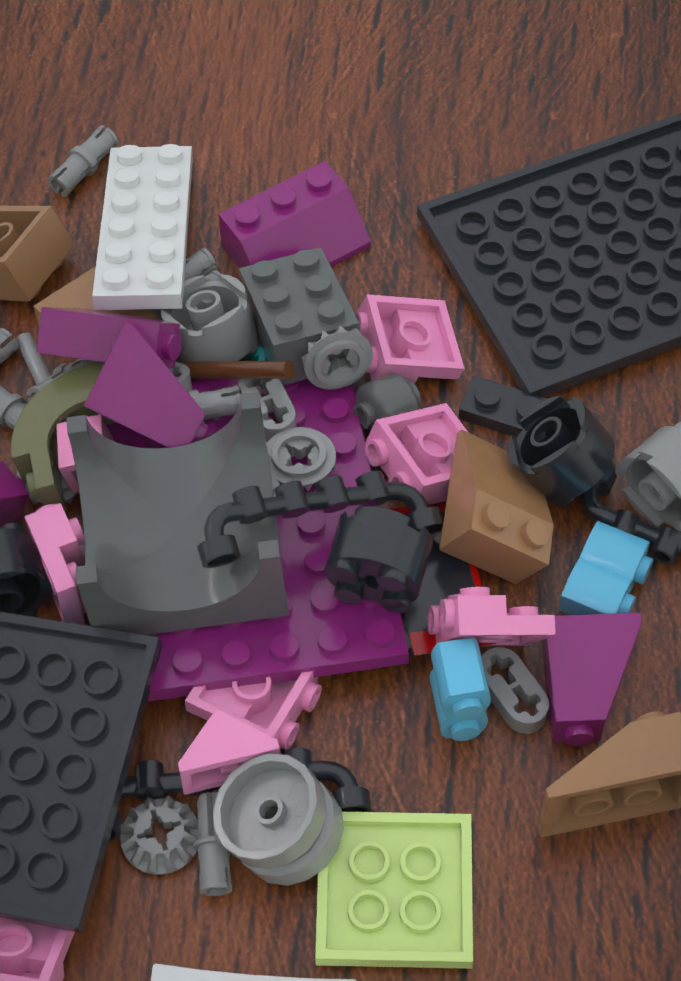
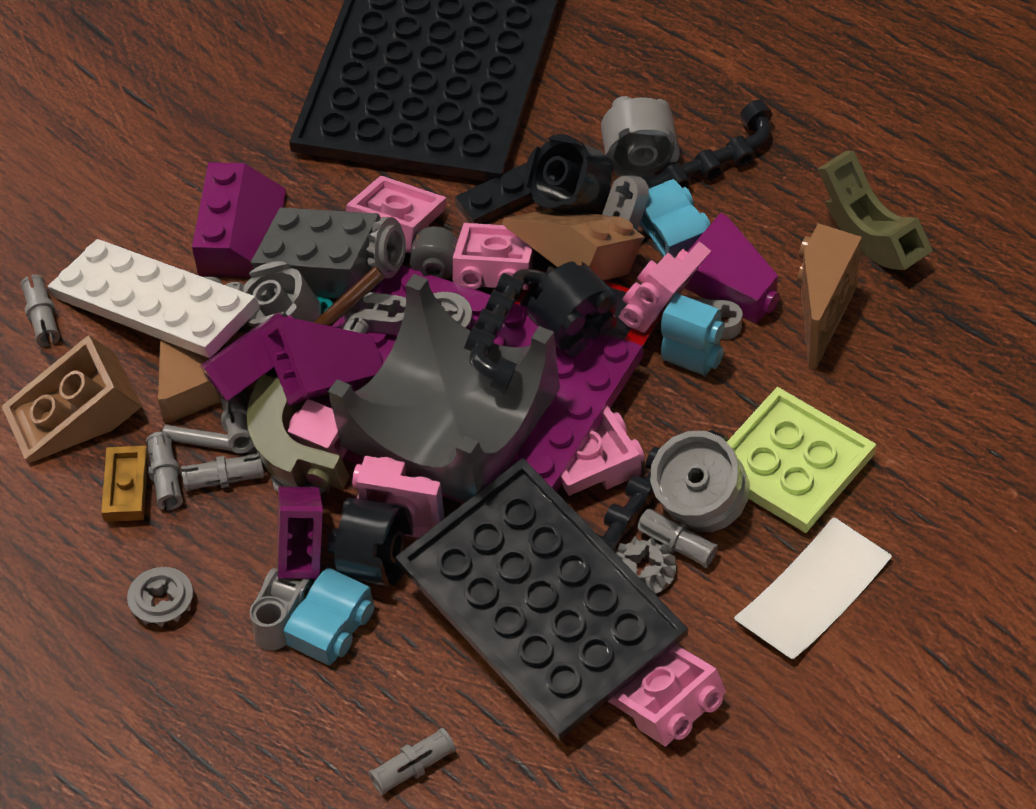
camera: 50 degrees left, 5 degrees down
bright pink slope [178,708,280,795] -> none
none -> light grey beam [602,176,649,231]

